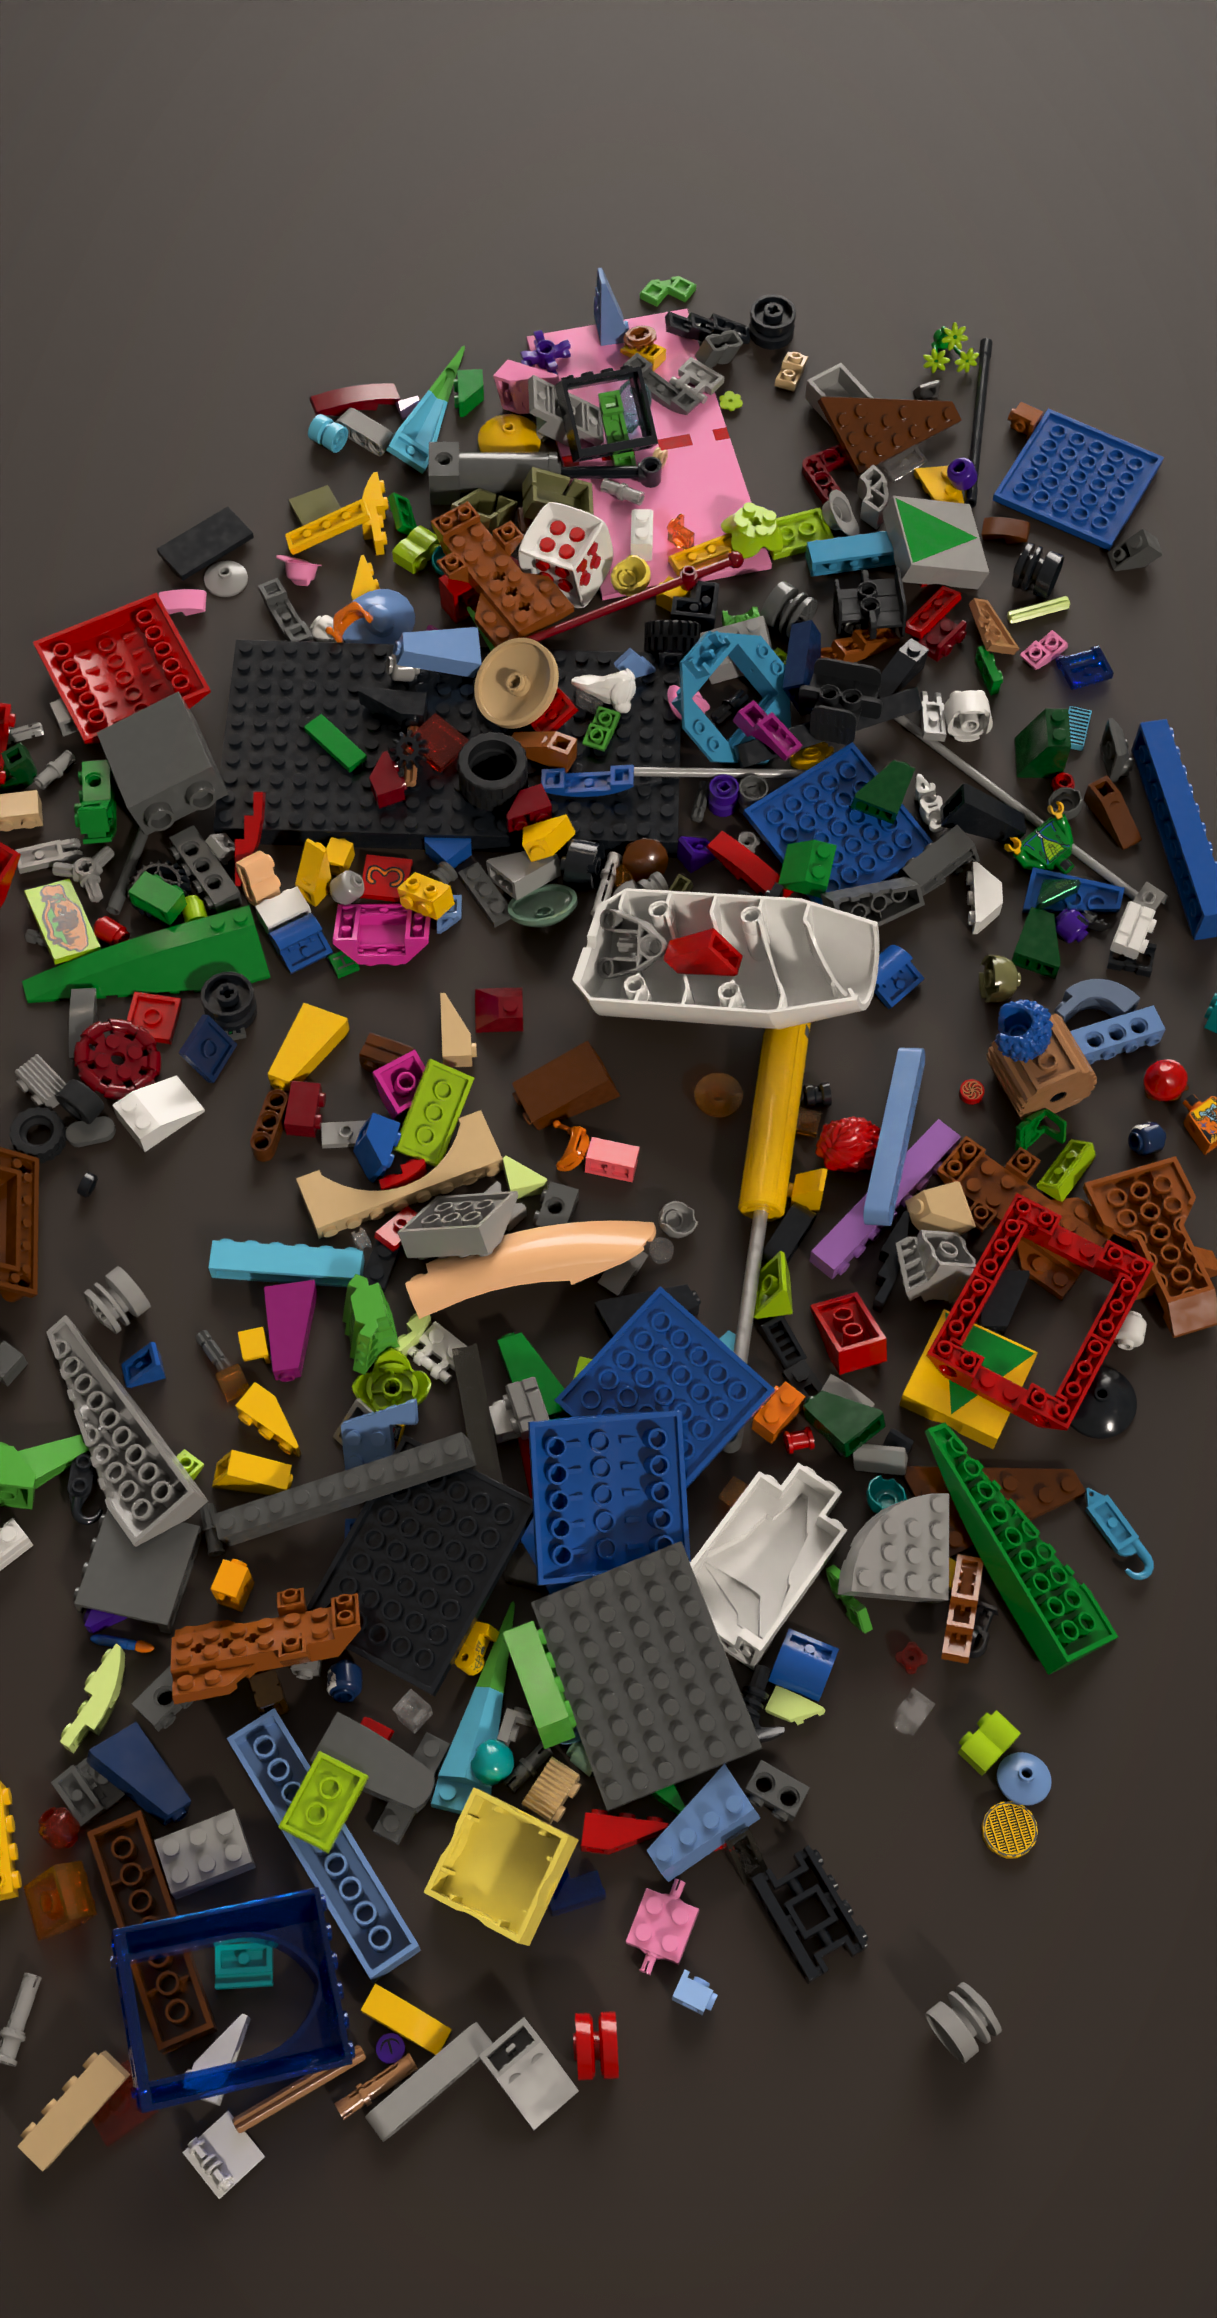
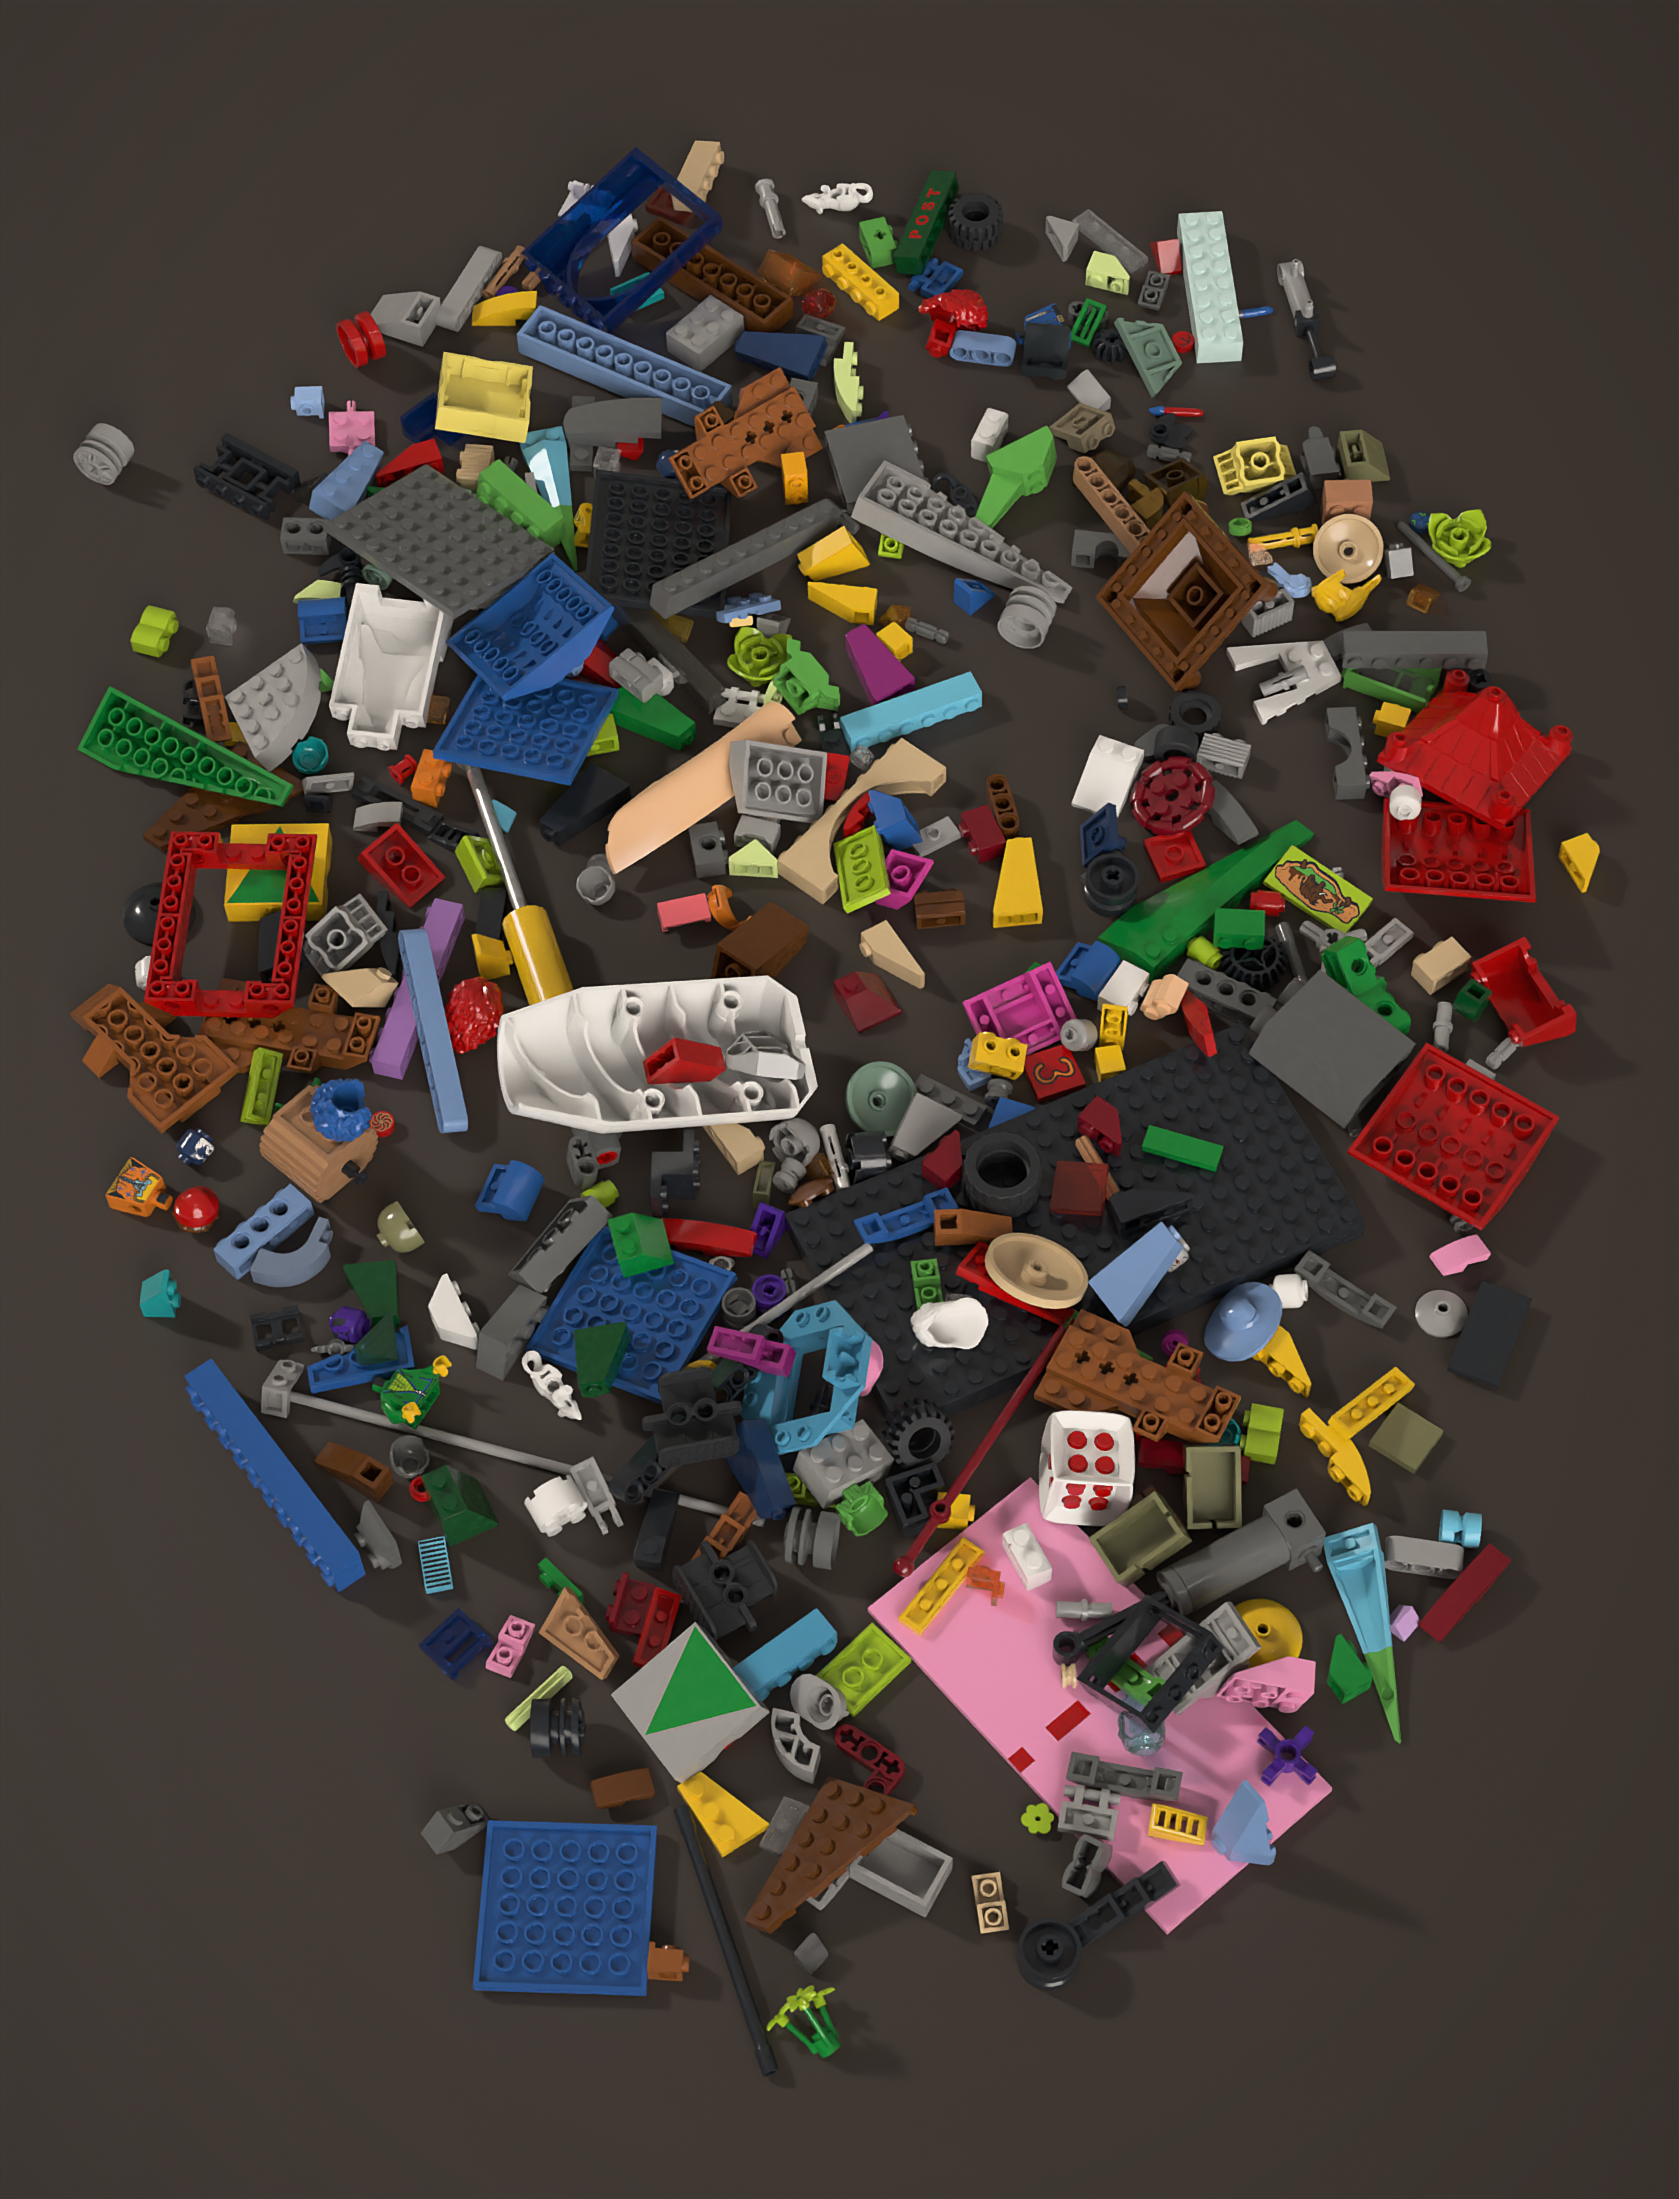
camera: 155 degrees right, 5 degrees down
light grey bracket [205,833,235,865] -> none
bright pink piece [276,555,322,586] -> none
lime tile [278,1751,369,1854] -> none
orange helmet [325,601,373,643] -> none
green plate [388,492,417,535] -> none
black gear [390,730,430,771] -> none
teal hair [471,1739,514,1786] -> none
yellow slope [522,814,575,862] -> none
light yellow hair [611,555,651,597] -> none
medium blue slope [614,648,656,678] -> none
dark orange gear [623,325,657,351] -> none
bright green tile [640,276,696,307] -> none
lime brick [721,502,783,559] -> none
dark green slope [803,1390,886,1458] -> none
clear red plate [895,1642,928,1674] -> none
black slope [940,783,1026,845] -> none
dark purple head [947,458,978,491] -> none
tile [981,1801,1038,1859] -> none
medium blue dish [996,1752,1052,1806] -> none
dark azure plate [1085,1488,1154,1580] -> none
white brick [1110,901,1157,959] -> none

